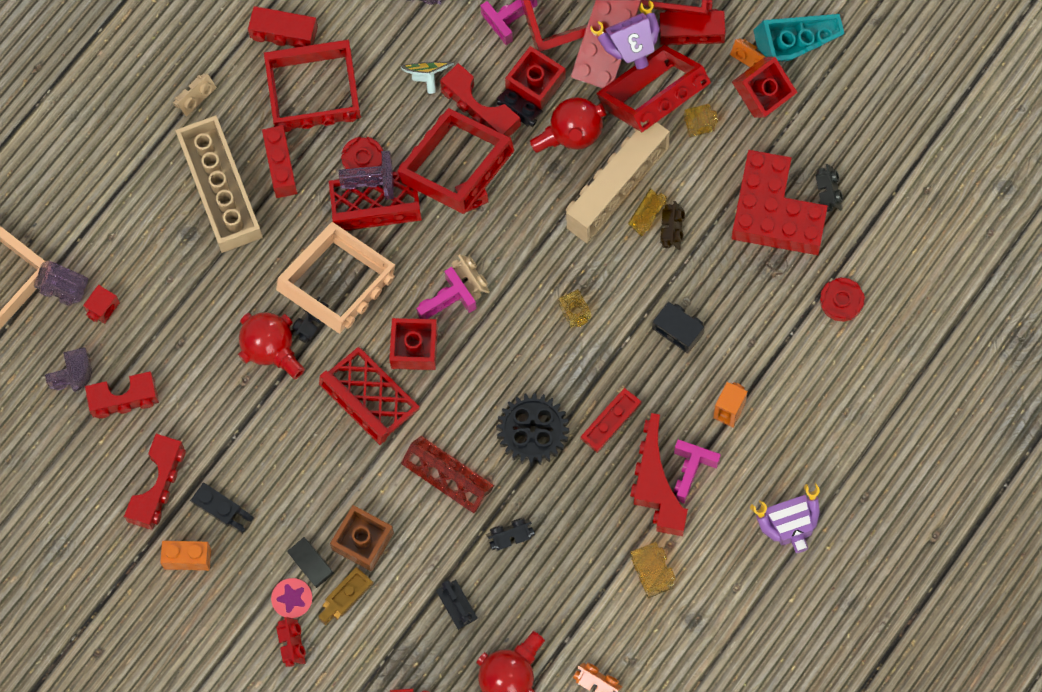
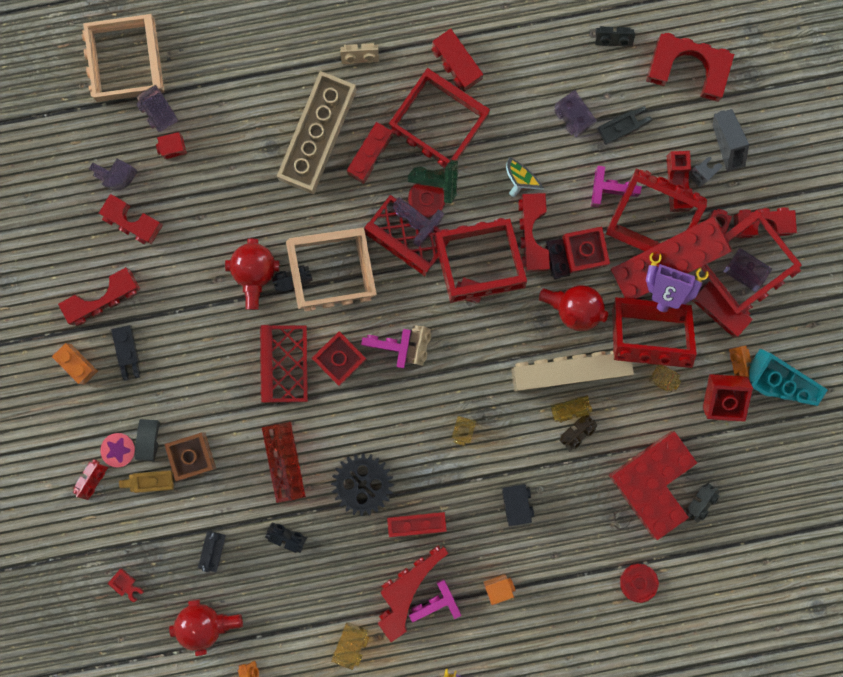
camera: 40 degrees right, 15 degrees up
none -> clear green bracket [408,160,458,203]

